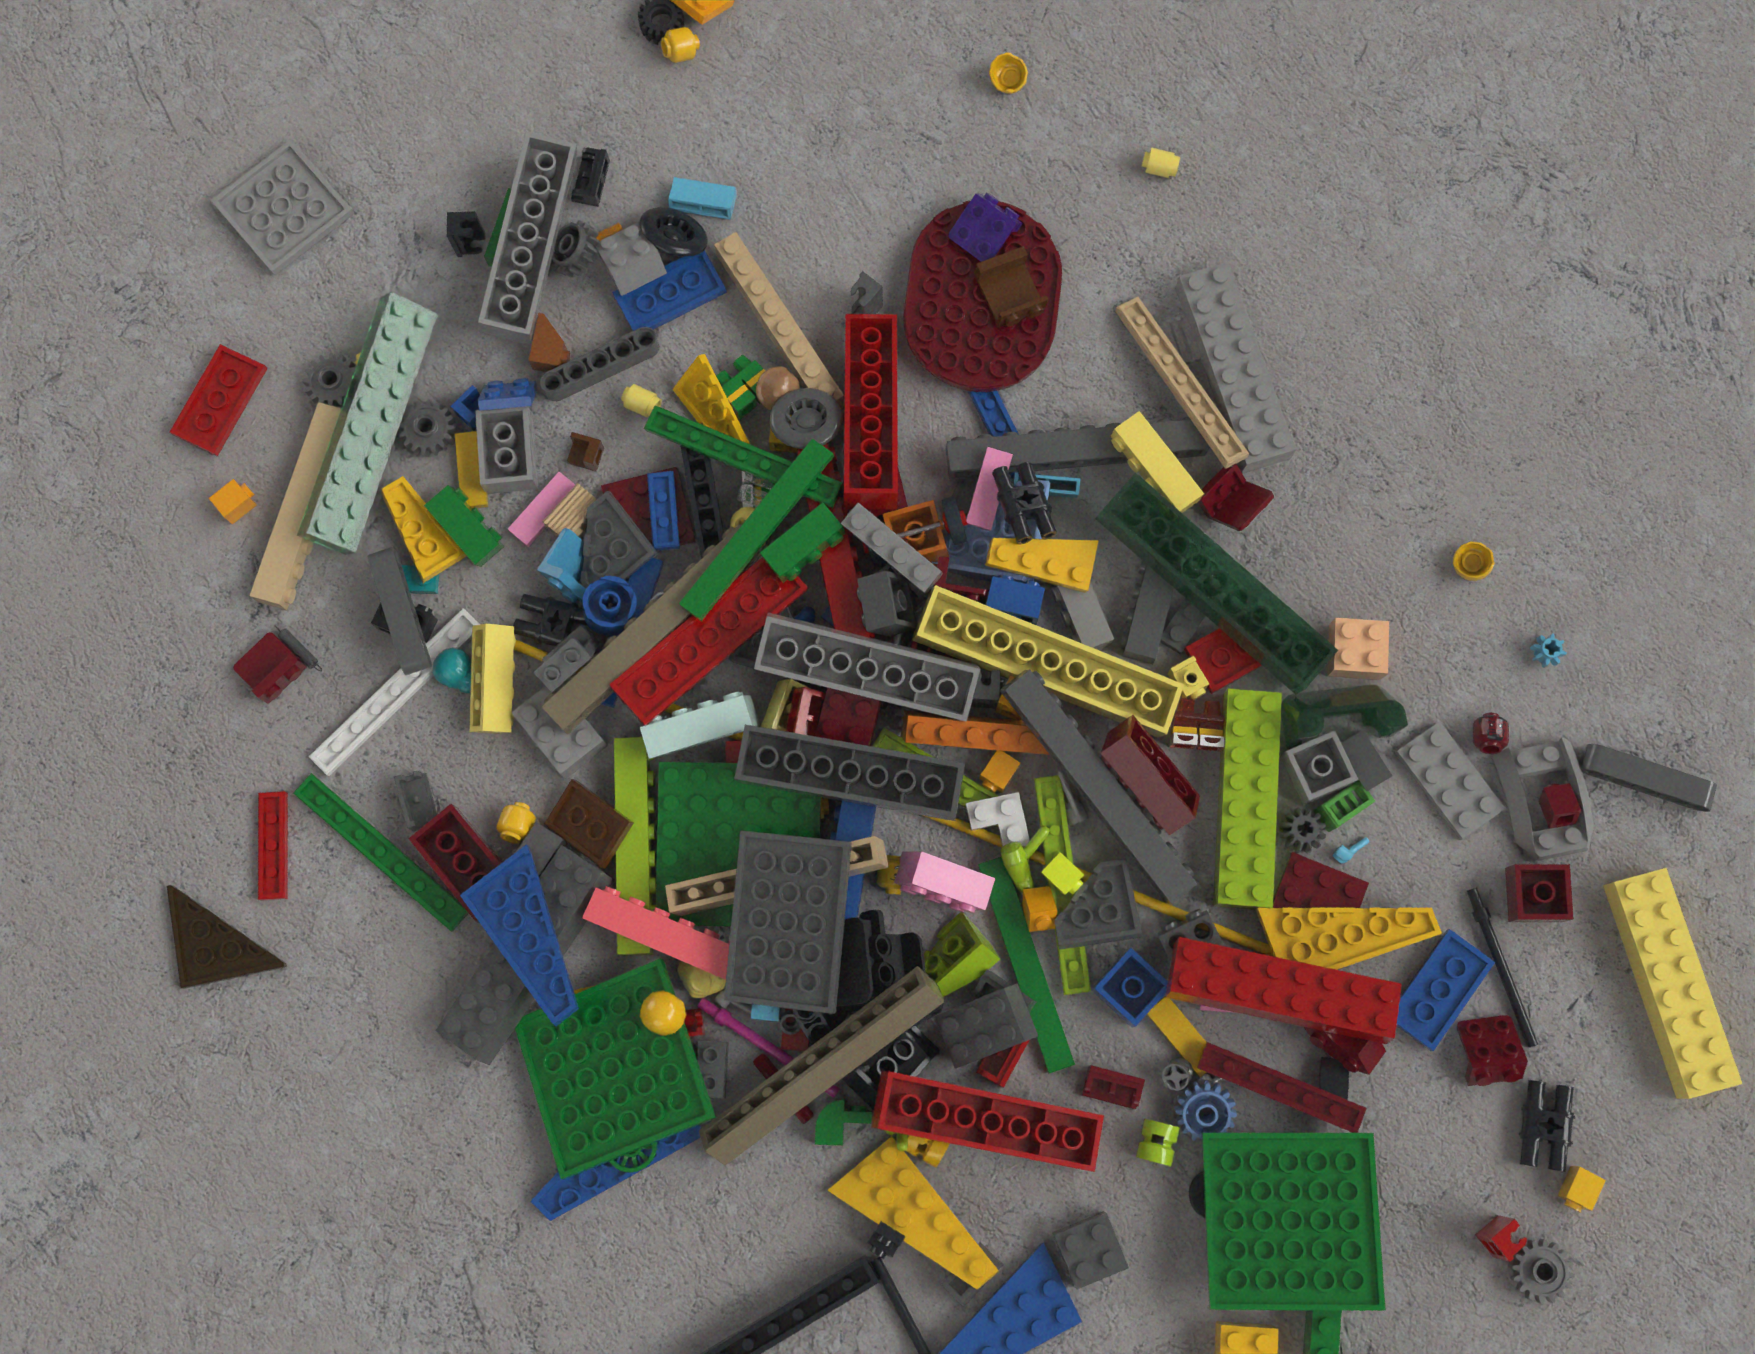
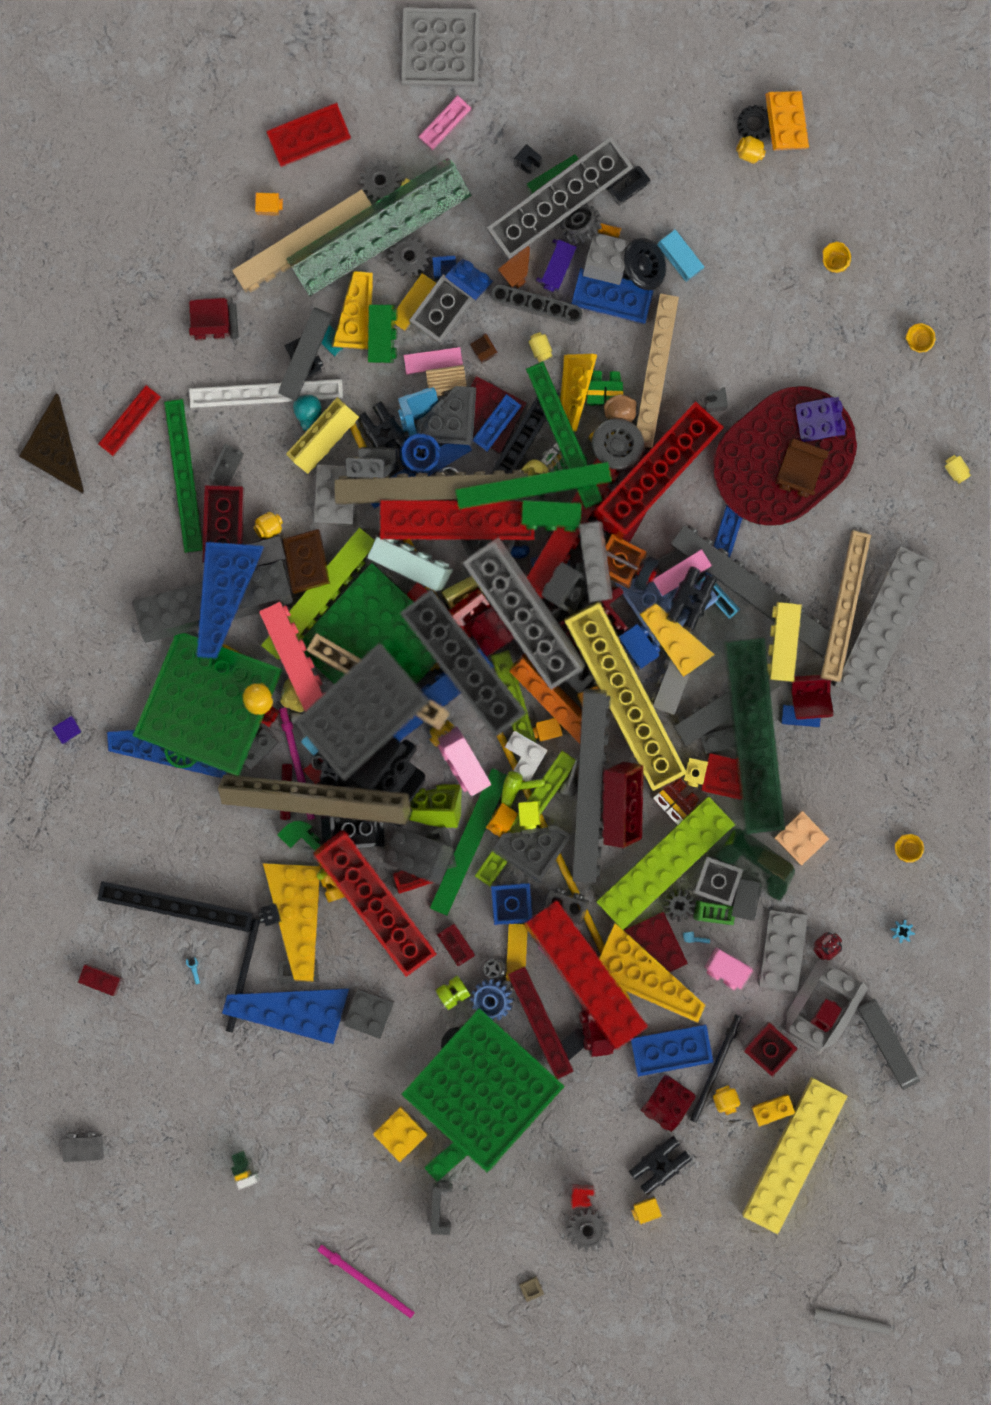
camera: 40 degrees right, 10 degrees up
none -> dark purple panel [52,716,81,745]
none -> bright pink tile [419,95,472,151]
none -> dark purple brick [536,239,577,293]
none -> bright pink brick [704,947,753,990]
none -> yellow head [713,1086,740,1115]
none -> yellow brick [751,1093,795,1127]
none -> blue tile [781,705,821,728]
none -> yellow hair [822,241,851,273]

